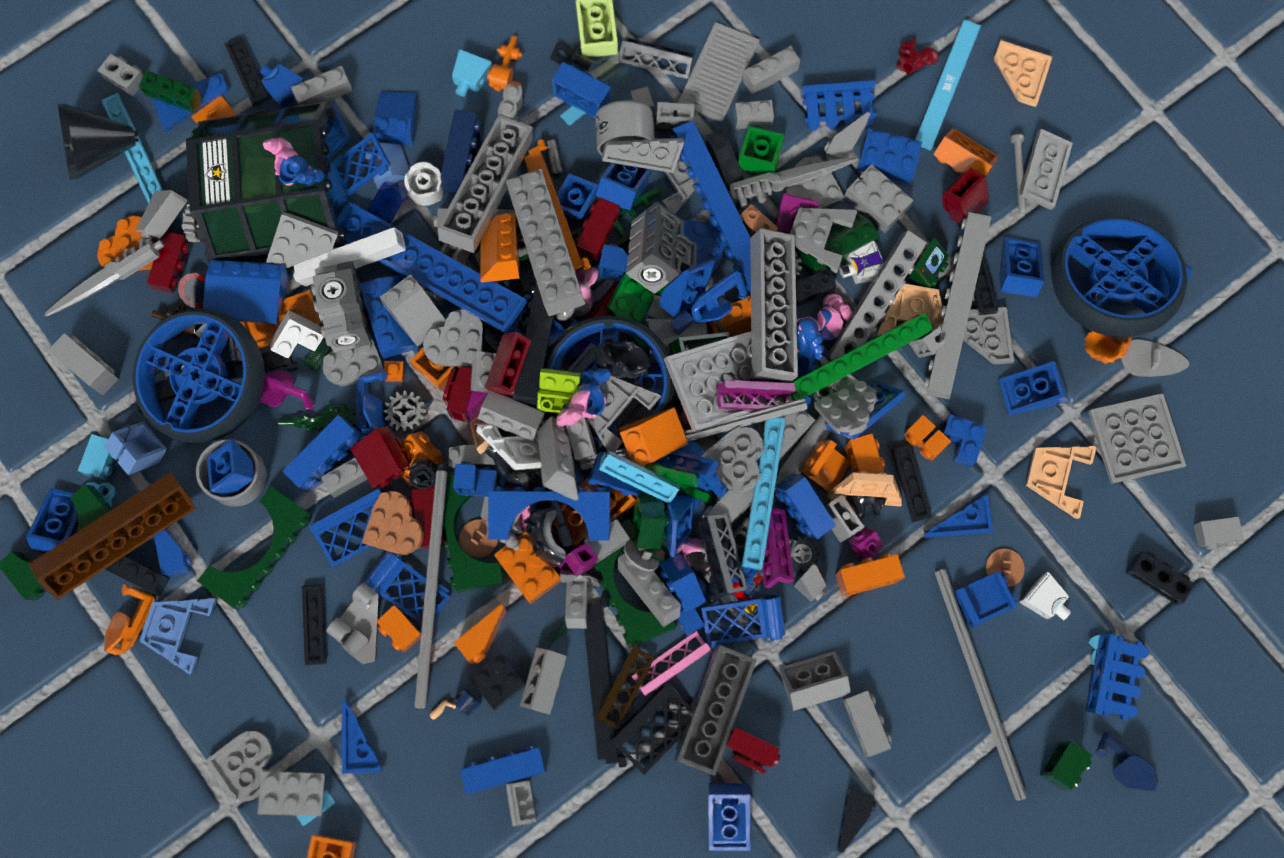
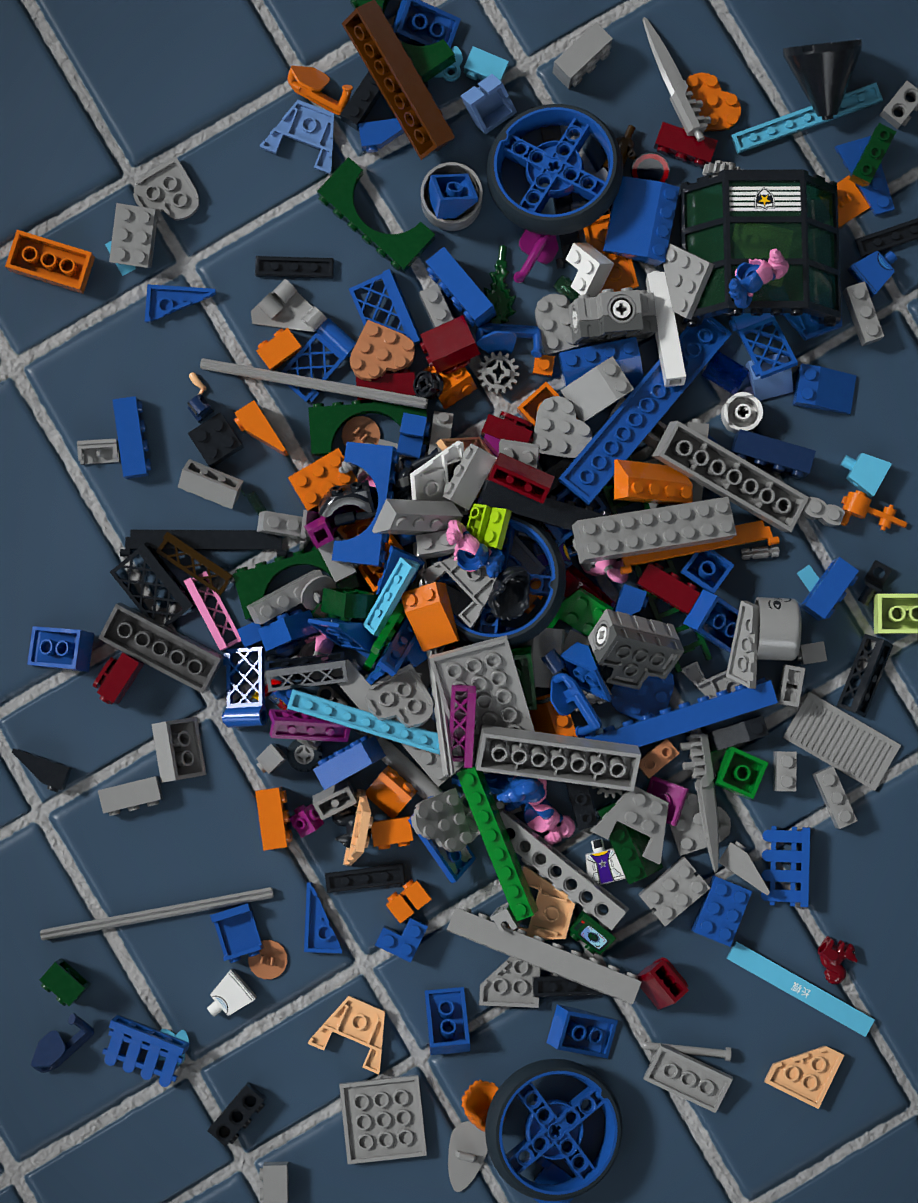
camera: 95 degrees right, 10 degrees up
light grey slope [136,190,187,240] -> none
orange slope [933,128,999,176] -> none

